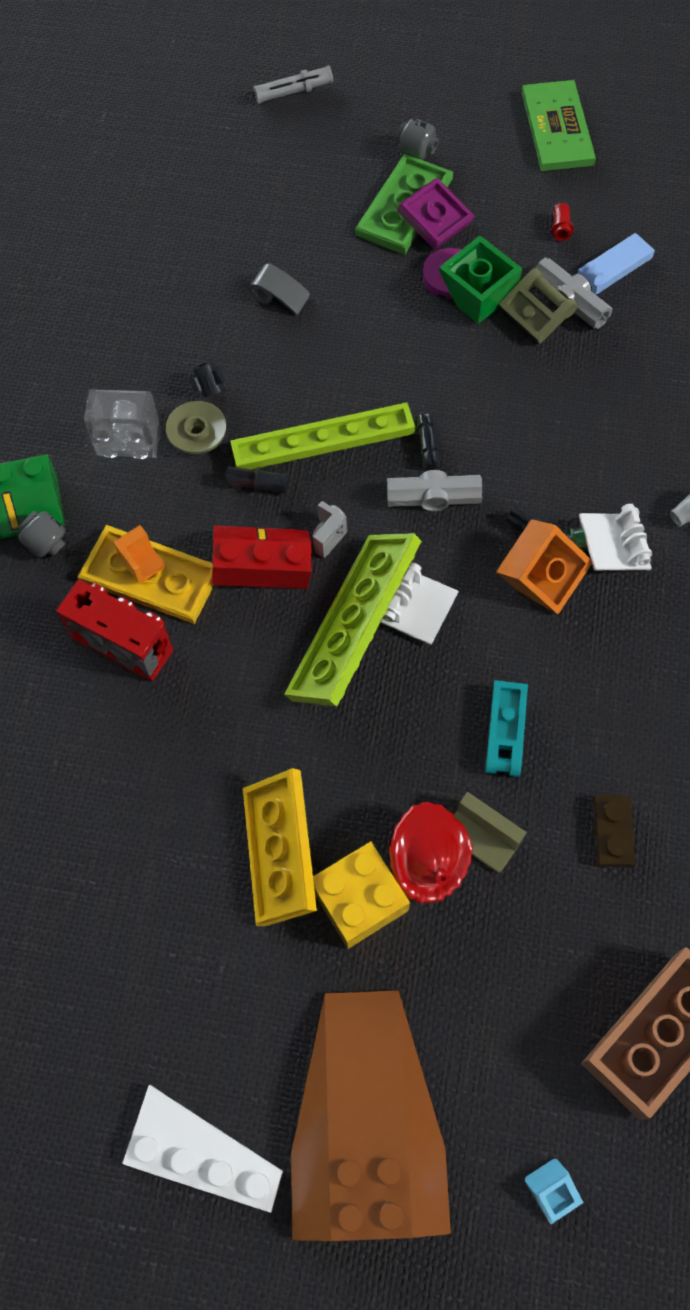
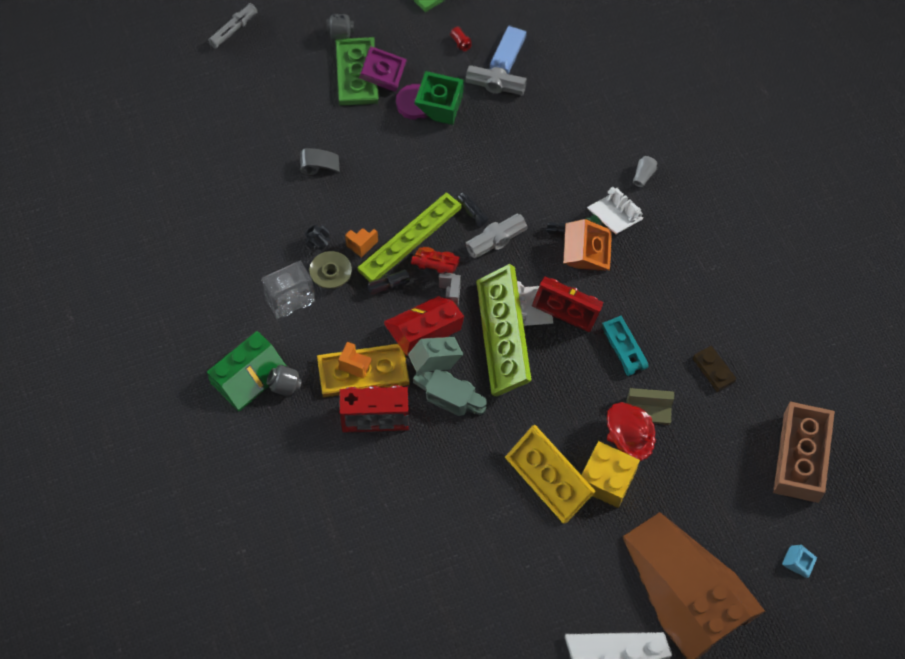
camera: 35 degrees left, 5 degrees down
olive plate [499,268,578,344] -> none
none -> orange panel [345,229,378,258]
none -> sand green brick [408,337,464,372]
none -> red plate [411,247,460,274]
none -> sand green hinge [413,369,487,416]
none -> red slope [532,276,604,332]

